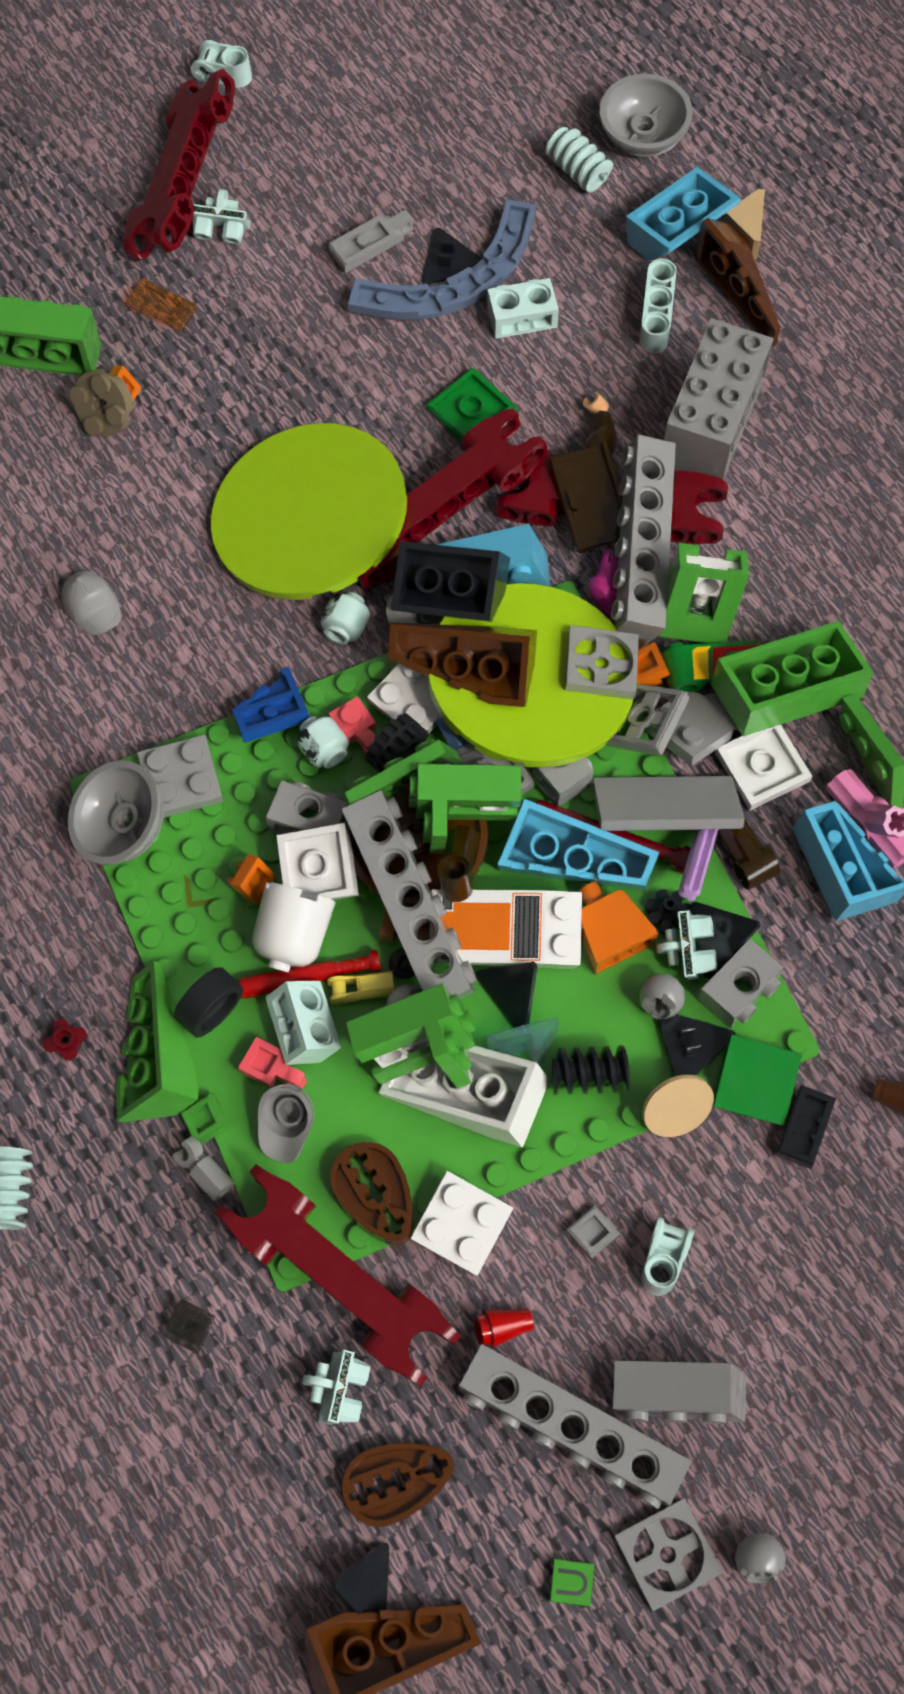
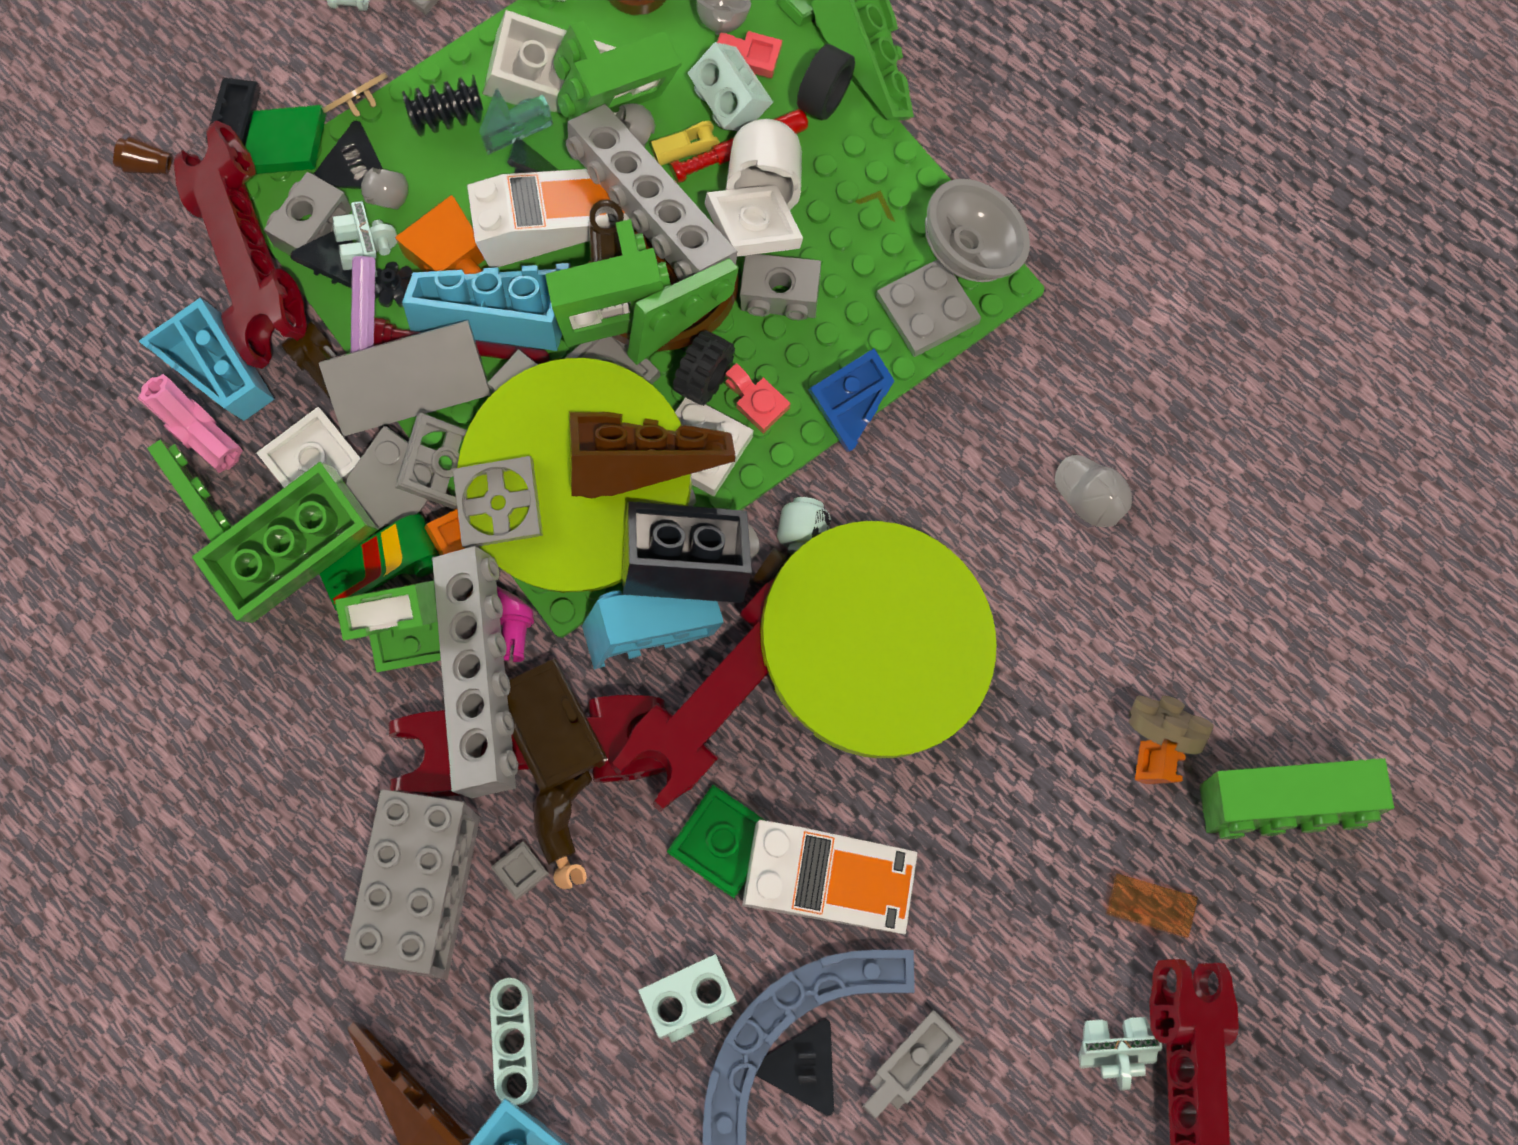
camera: 170 degrees right, 5 degrees up
dark red plate [44,1019,87,1061] -> none
orange tile [227,854,276,906] -> none
light aqua head [296,716,349,769] -> none
none -> dark red piece [174,120,307,369]
none -> light grey tile [491,841,550,900]
none -> slope [742,820,918,935]
none -> dark brown tile [753,548,786,587]

